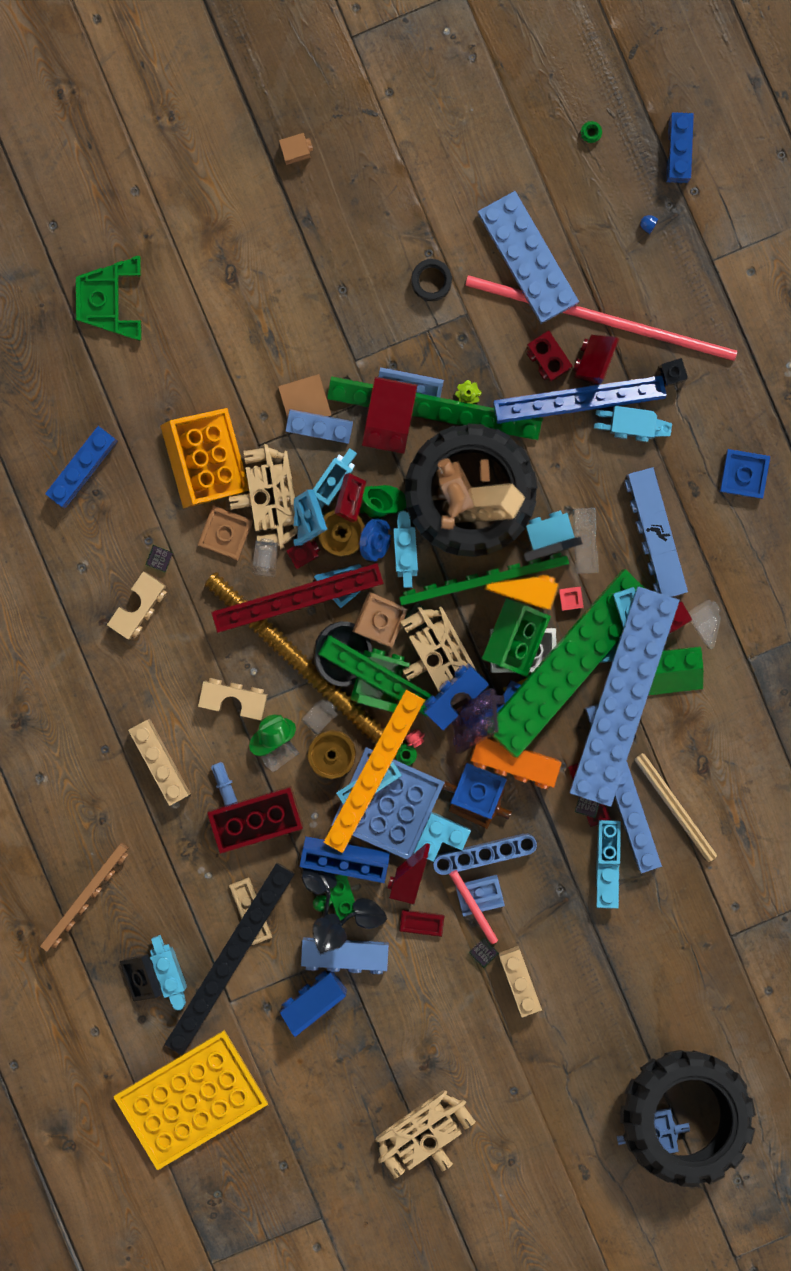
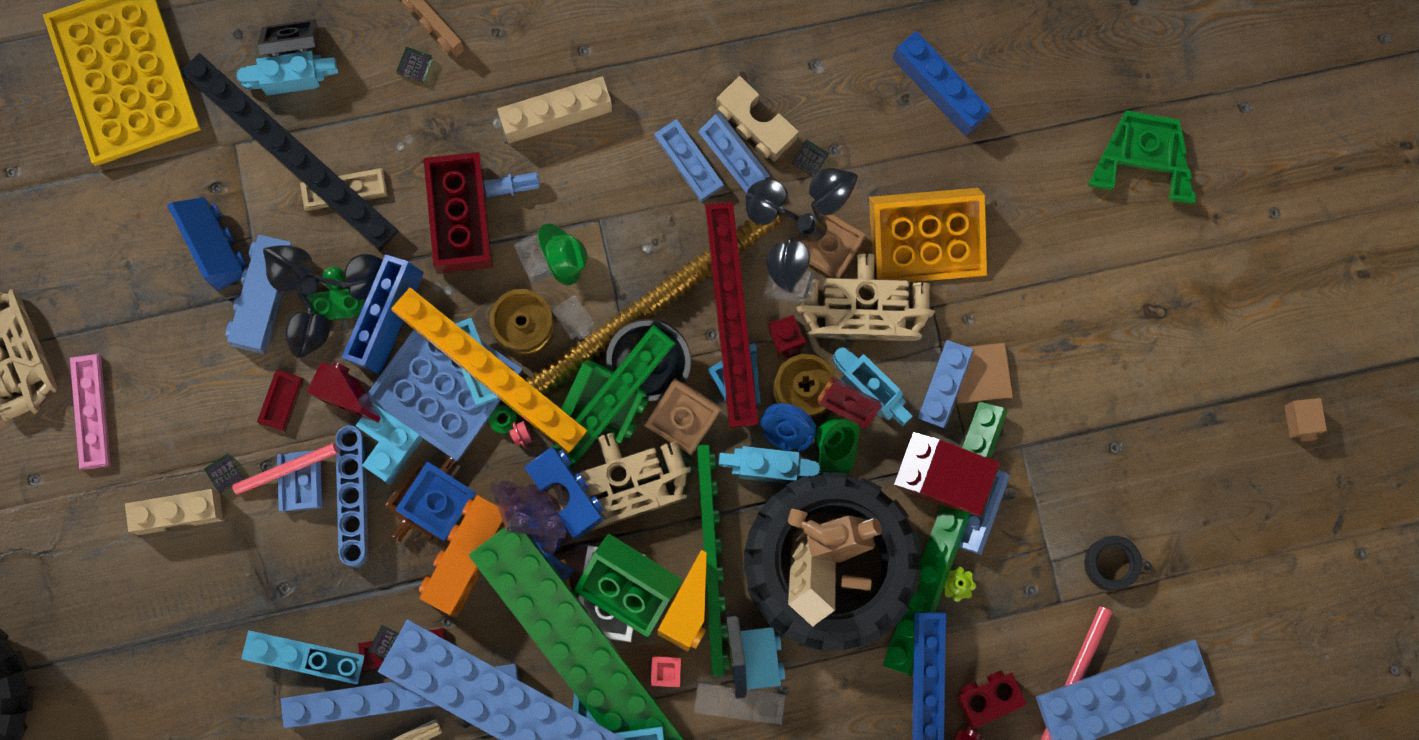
camera: 95 degrees right, 10 degrees down
tan arch [198,678,268,720] -> none
dark azure wing [294,489,327,546] -> none
none -> bright pink tile [70,354,111,470]
none -> tile [397,47,433,83]
none -> medium blue plate [654,119,724,202]
none -> medium blue plate [698,113,770,194]
none -> black plant [746,168,858,293]

